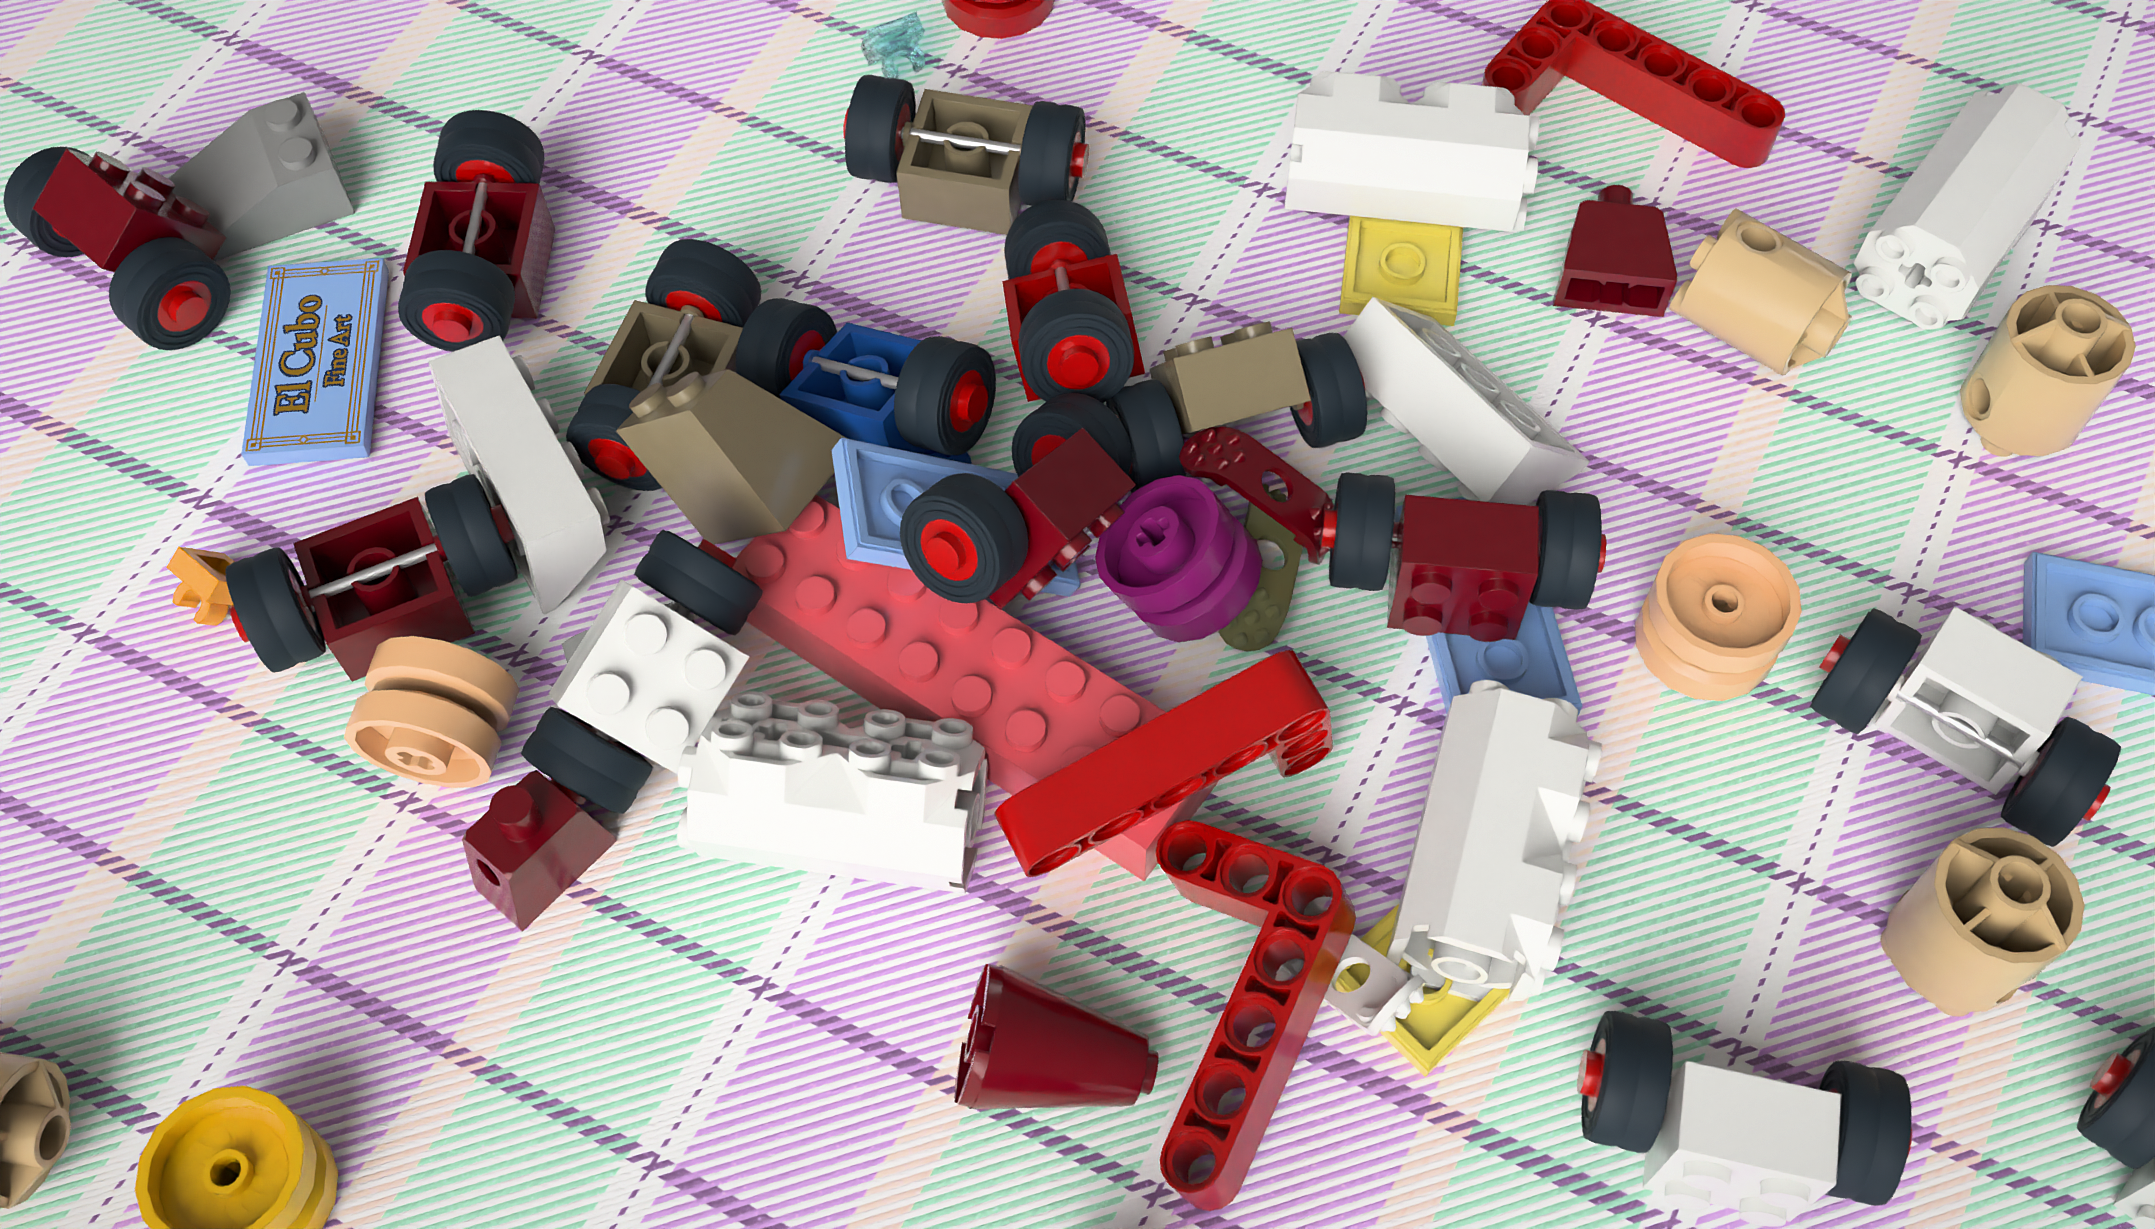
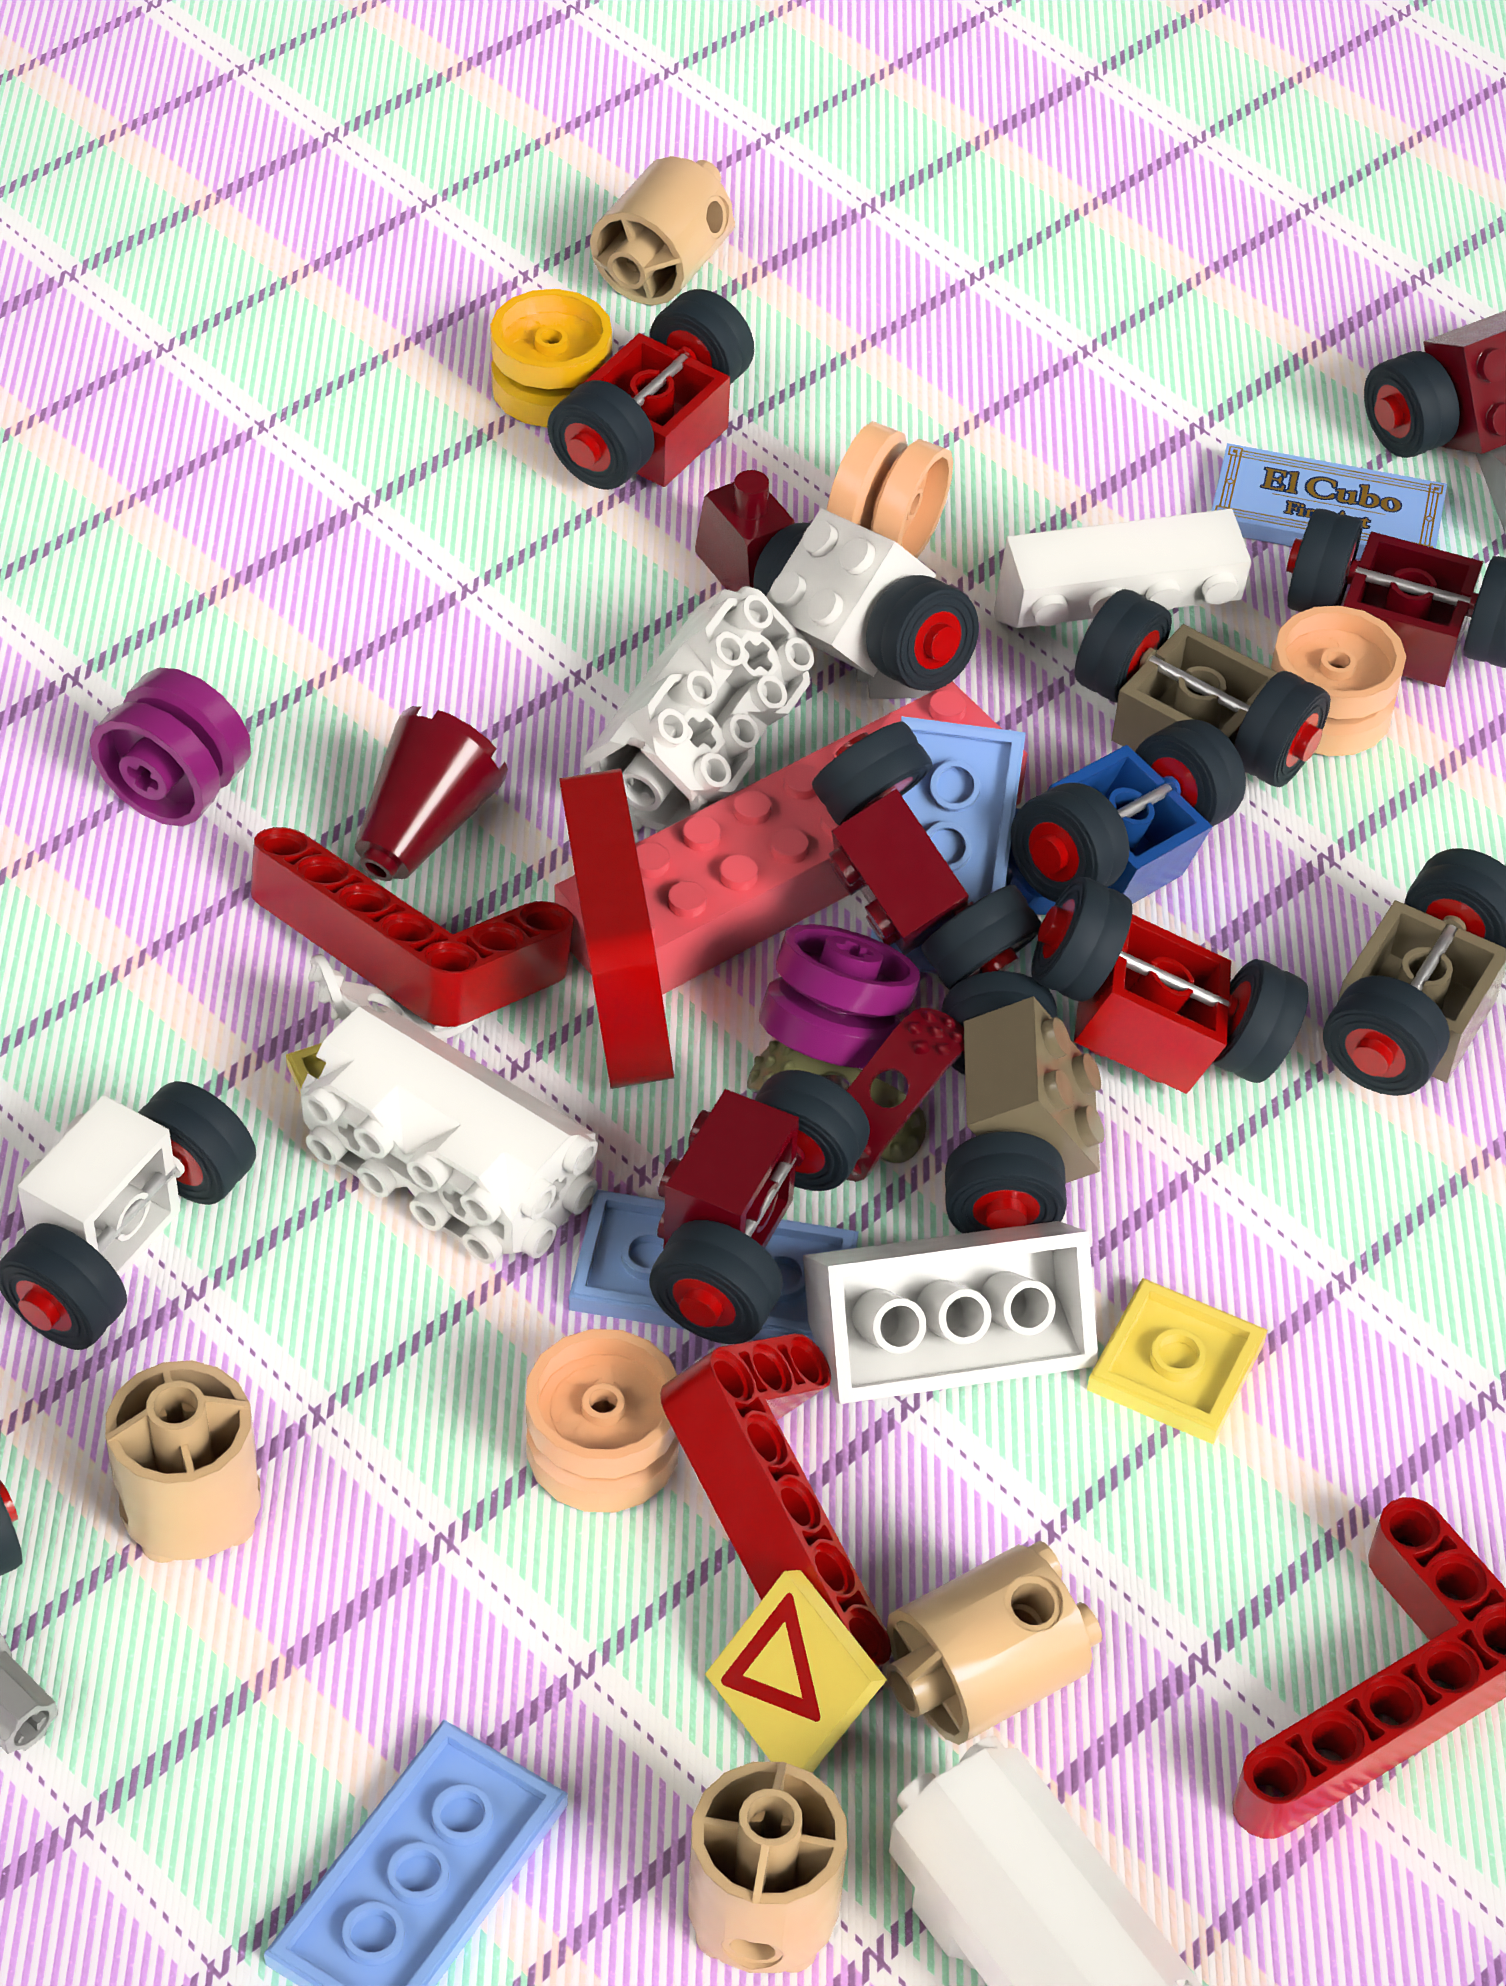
camera: 105 degrees right, 10 degrees down
light orange tile [166,546,235,626] -> none
brick [225,474,518,682] -> none
dark tan slope [616,369,848,545] -> none
white brick [1284,71,1540,232] -> none
dark red torso [1553,185,1677,317] -> none
brick [1810,606,2121,847] -> none
none -> brick [547,289,754,490]
none -> red beam [660,1334,892,1667]
none -> light yellow tile [705,1570,887,1773]
none -> light nougat wheel [1271,606,1406,756]

